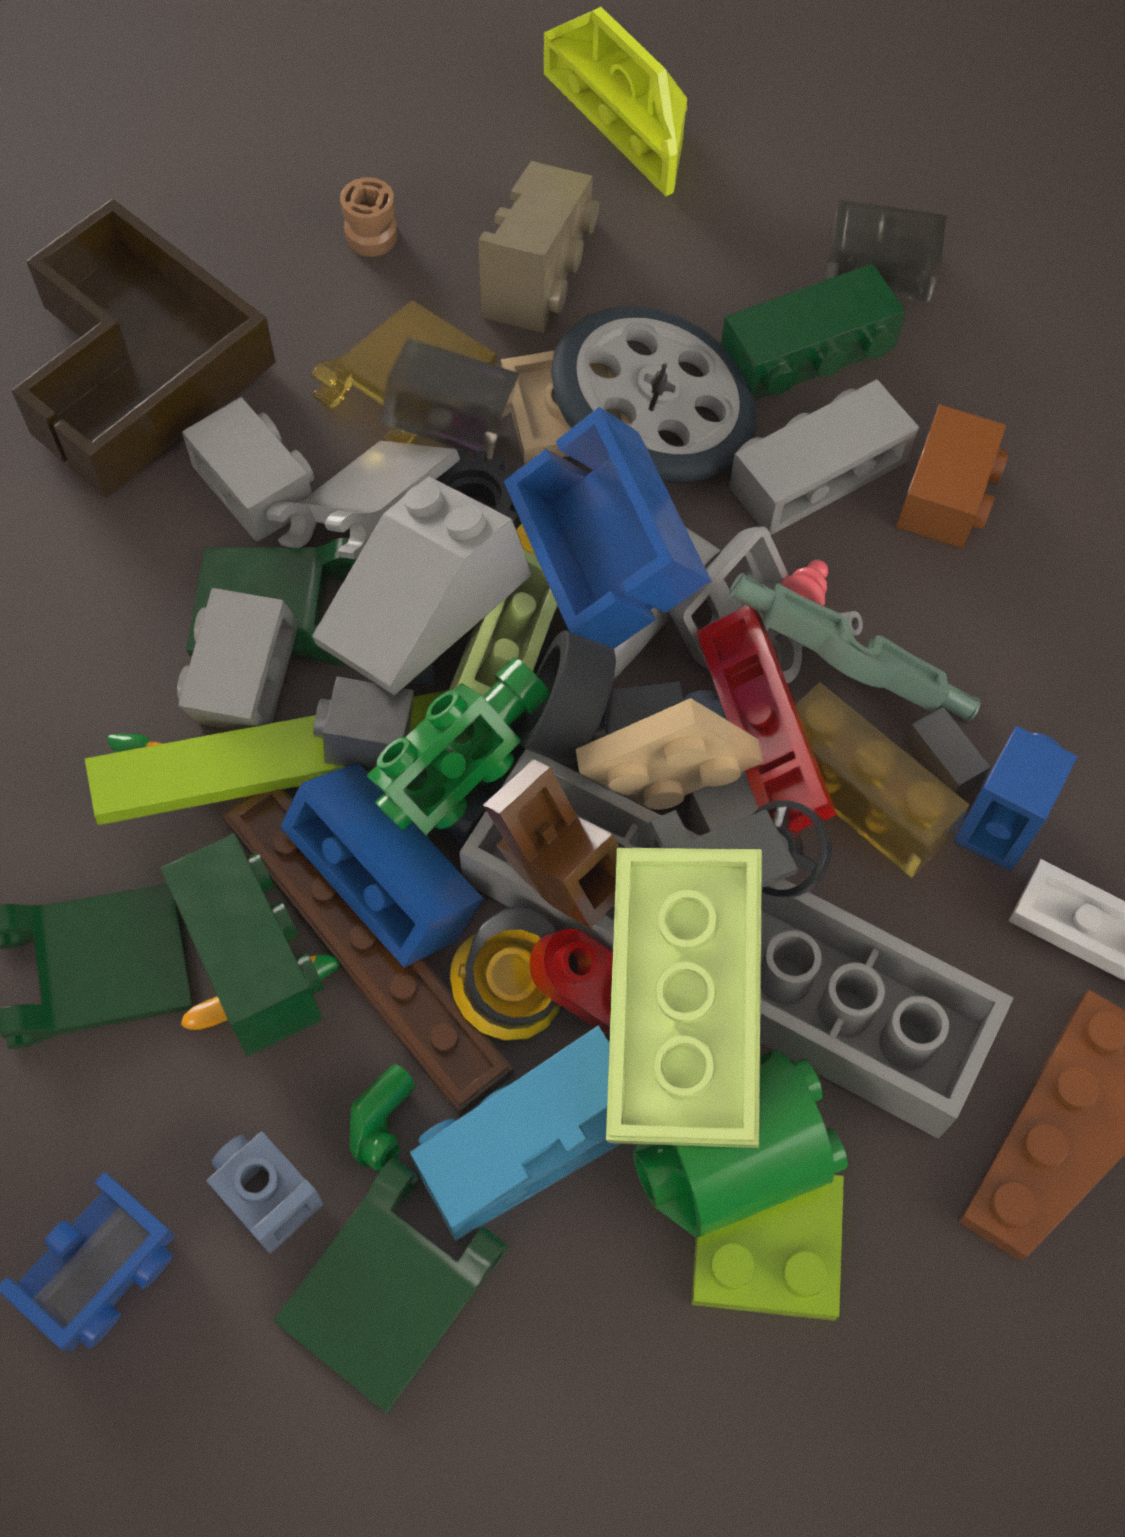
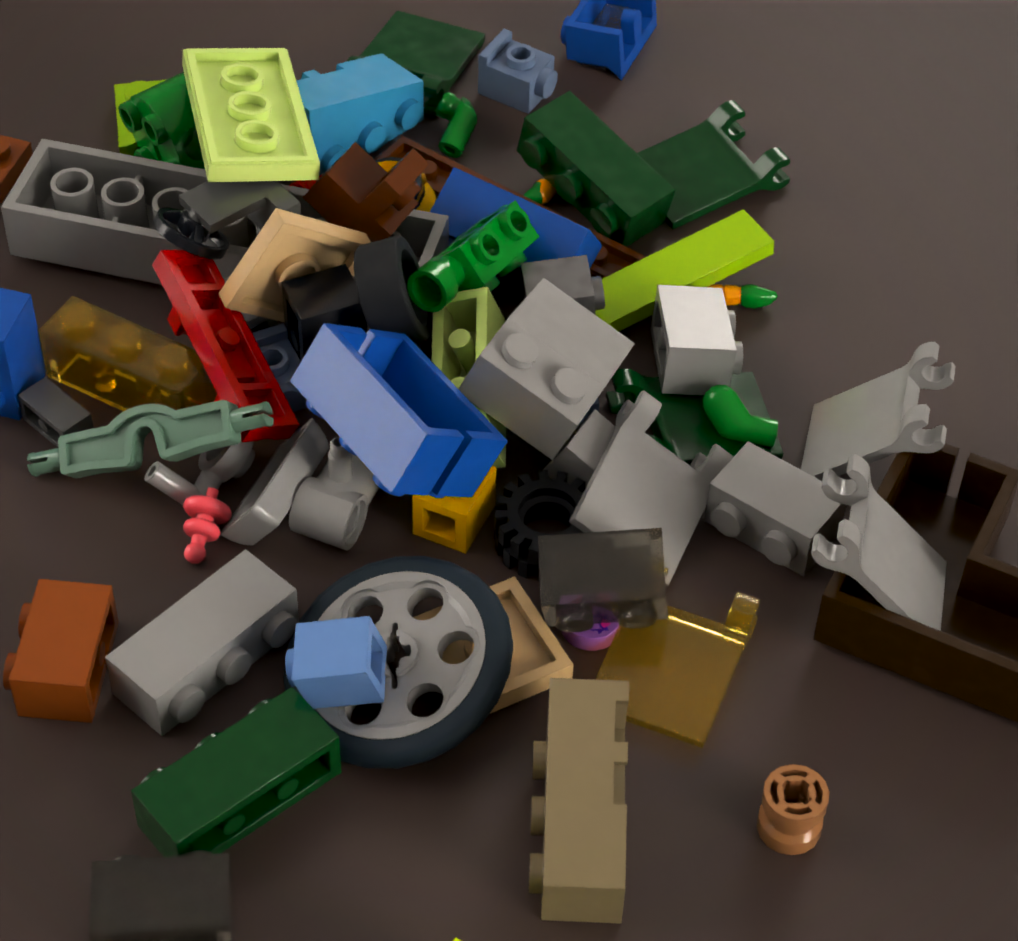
camera: 165 degrees right, 15 degrees down
none -> medium blue brick [285,616,387,709]
none -> green arm [703,385,778,447]
none -> light grey flag [801,342,956,481]
none -> light grey flag [811,454,947,631]

